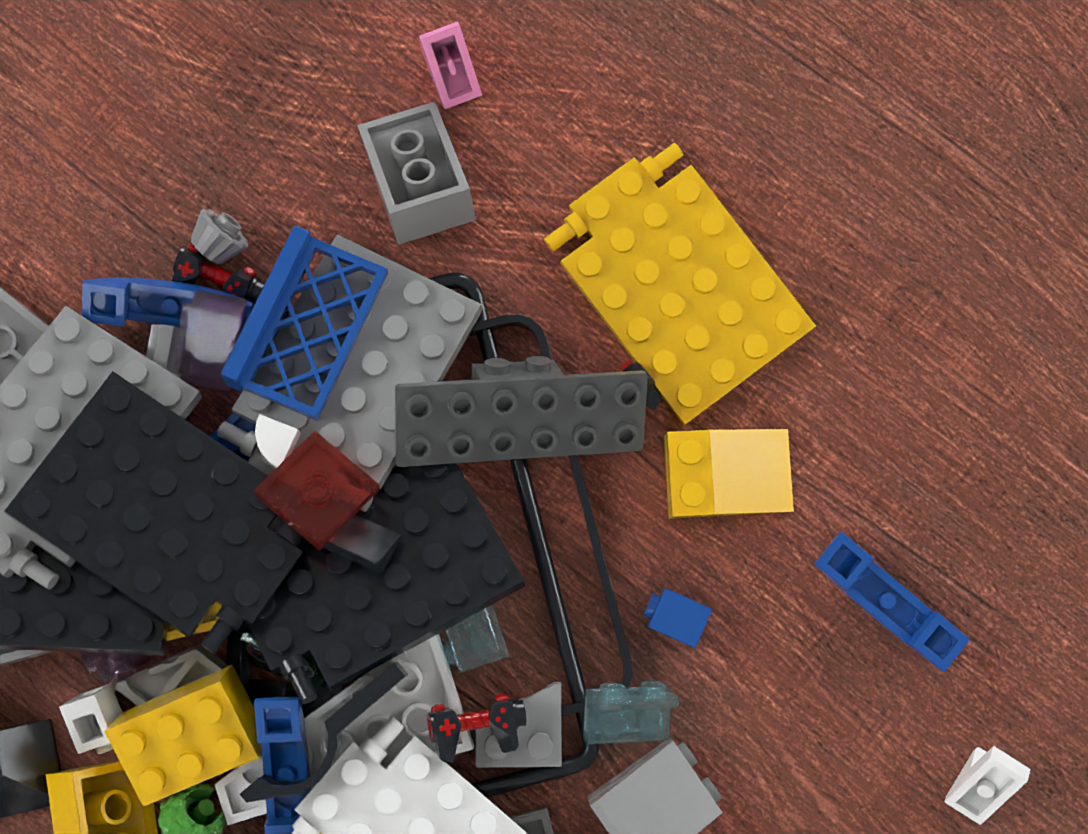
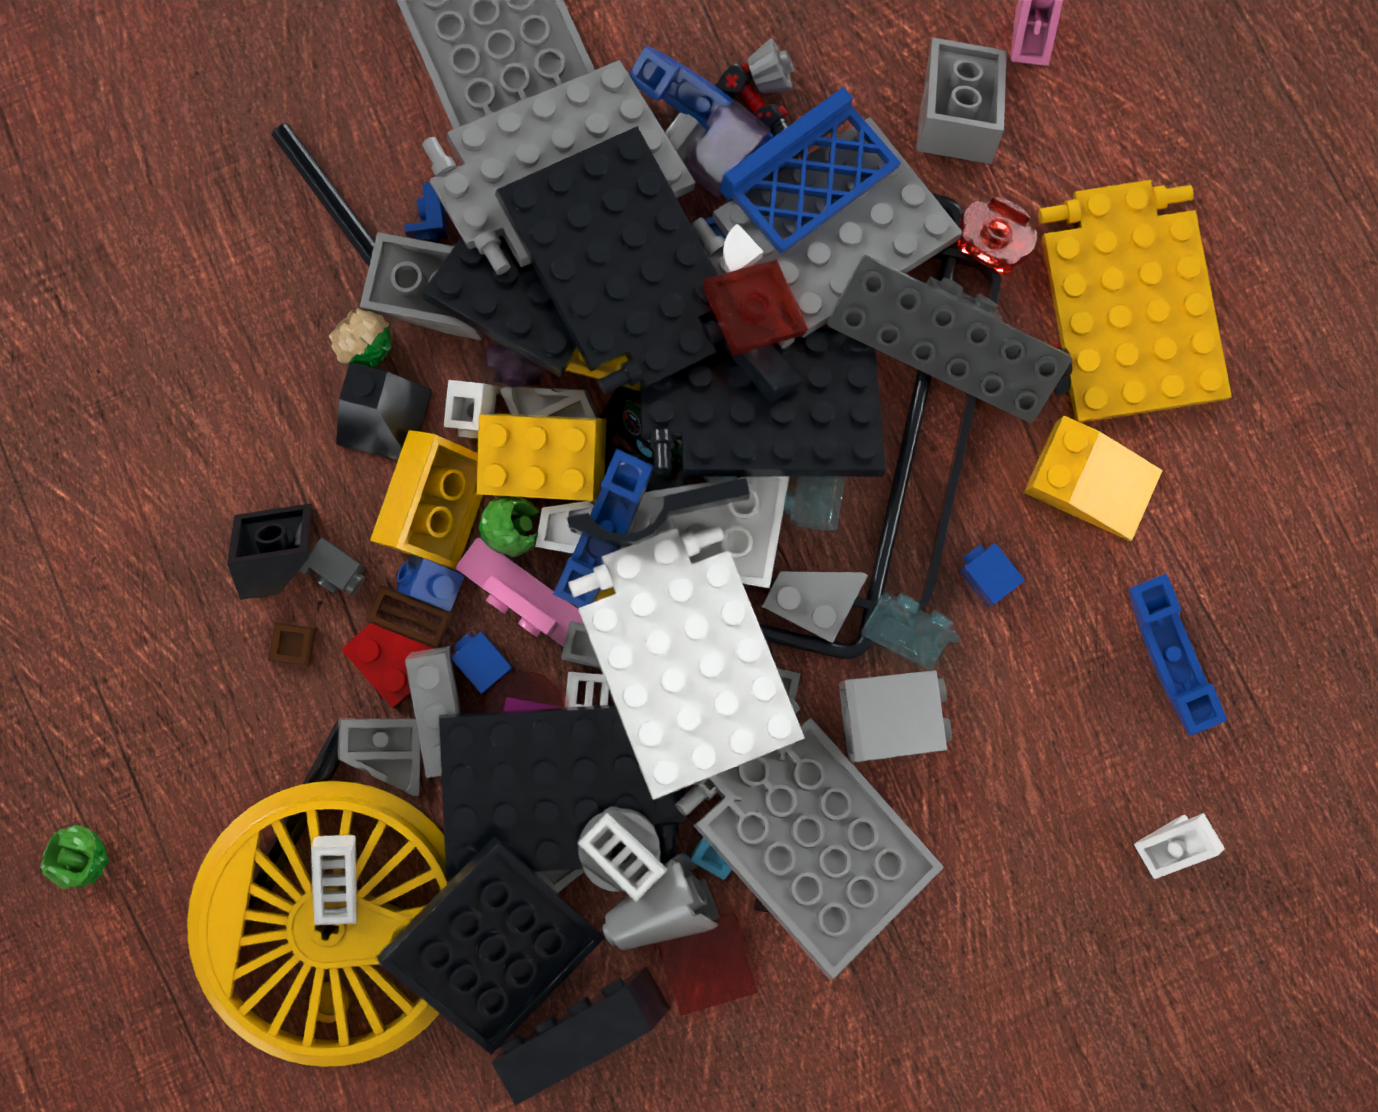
camera: 30 degrees right, 0 degrees up
black piece [427,694,527,762] -> none
none -> clear red plate [958,197,1037,273]

